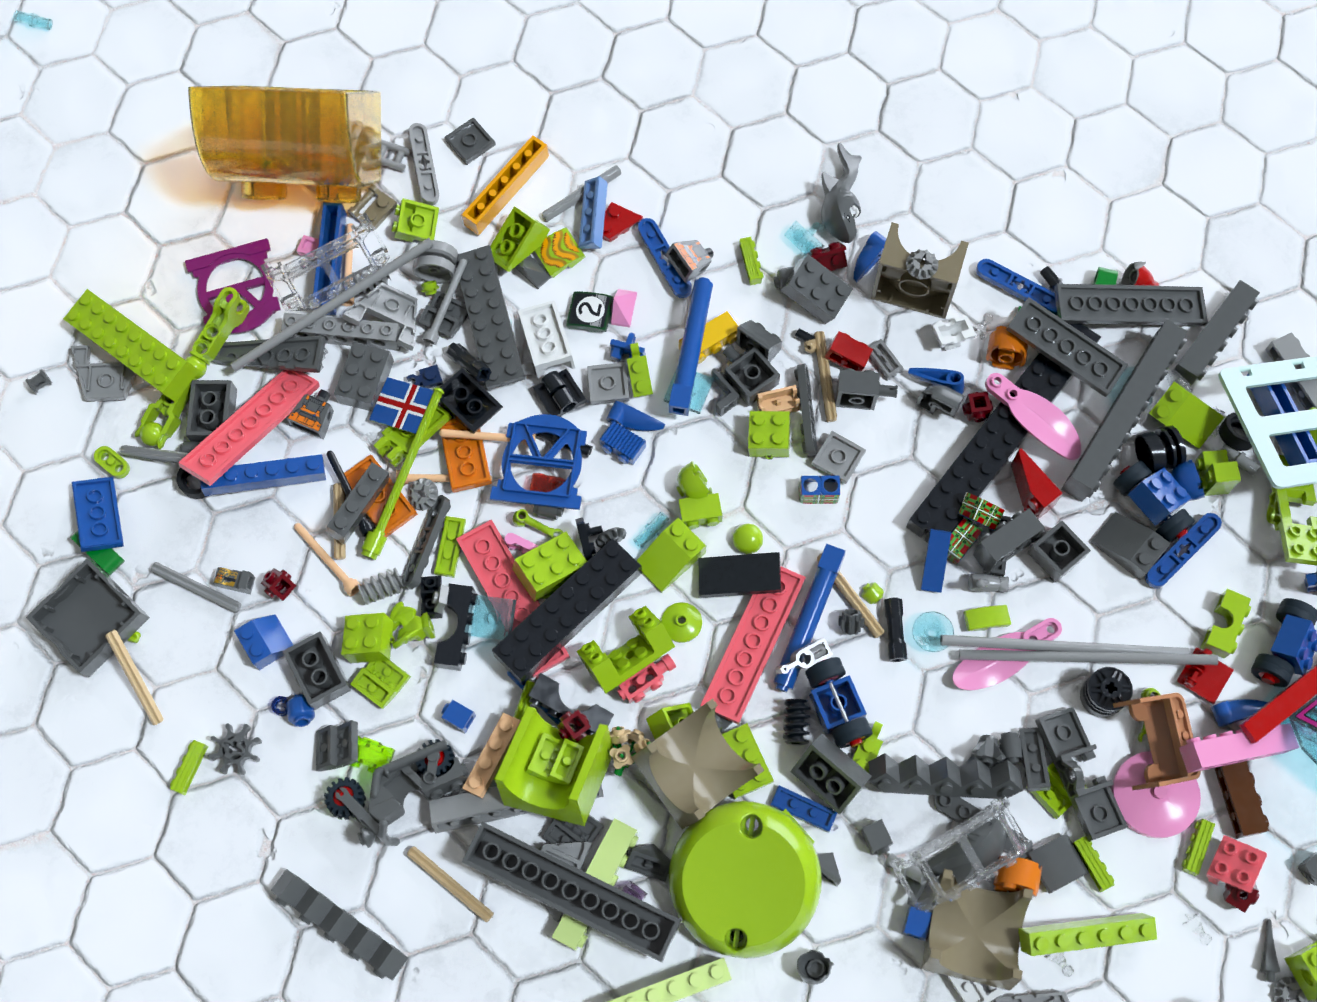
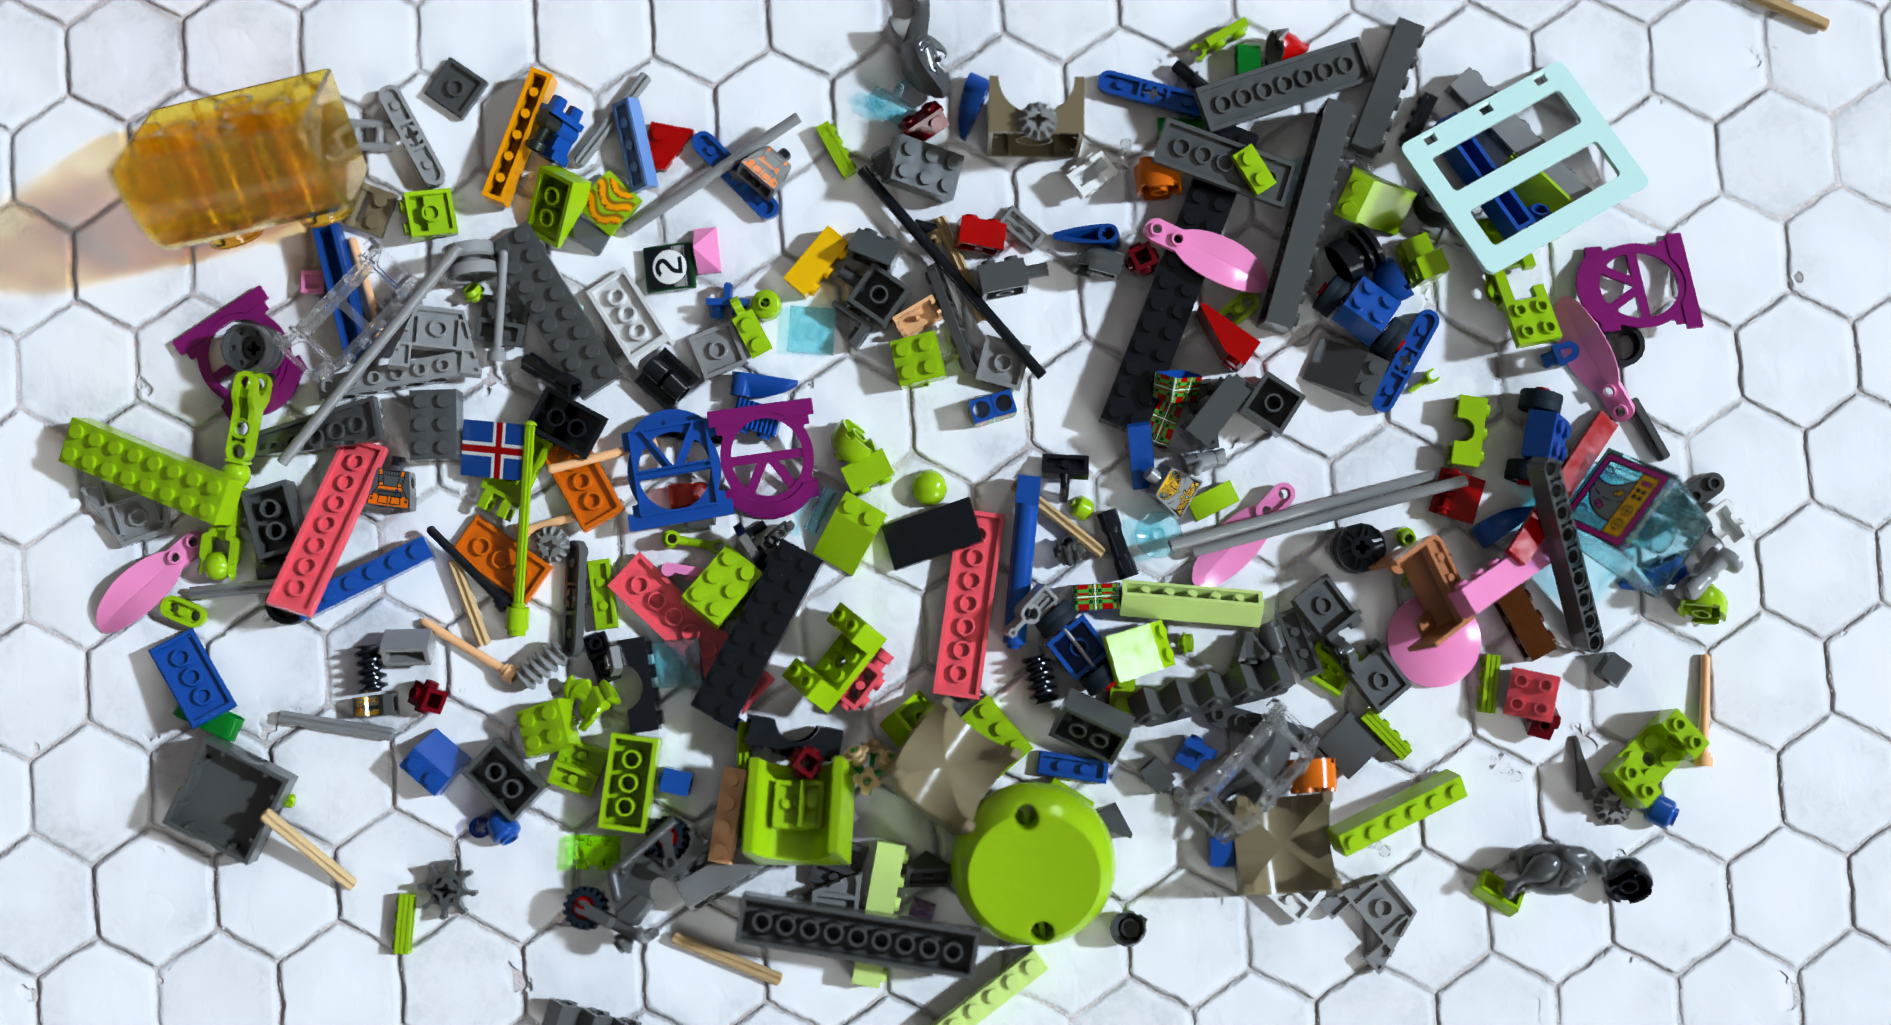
camera: 20 degrees left, 15 degrees up
dark grey bush [25,369,53,394] -> none
dark grey slope [316,720,358,772] -> none
dark grey brick [327,462,389,545] -> none
dark blue plate [406,364,443,389] -> none
lime dish [661,602,702,643] -> none
blue brick [669,277,713,416] -> none
none -> bright pink plant [96,531,203,633]
none -> dark grey wheel [221,322,286,373]
none -> black piece [354,644,388,694]
none -> light grey brick [379,628,436,666]
none -> blue hips [526,94,584,168]
none -> lime brick [598,732,662,834]
none -> light grey piece [623,112,802,236]
none -> magenta window [707,397,820,519]
none -> lime head [751,289,782,322]
none -> black piece [857,166,1047,380]
none -> black plate [1042,453,1089,503]
none -> piece [1071,582,1120,611]
none -> slope [1102,619,1175,684]
none -> yellowish green brick [1119,579,1264,628]
none -> light grey torso [1143,465,1203,519]
none -> blue brick [1172,733,1218,772]
none -> lime plate [1178,632,1194,655]
none -> lime plate [1189,17,1249,63]
none -> lime plate [1219,292,1260,326]
none -> lime plate [1230,143,1277,197]
none -> black piece [1398,92,1439,147]
none -> lime hand [1407,368,1440,394]
none -> dark grey beam [1527,457,1604,653]

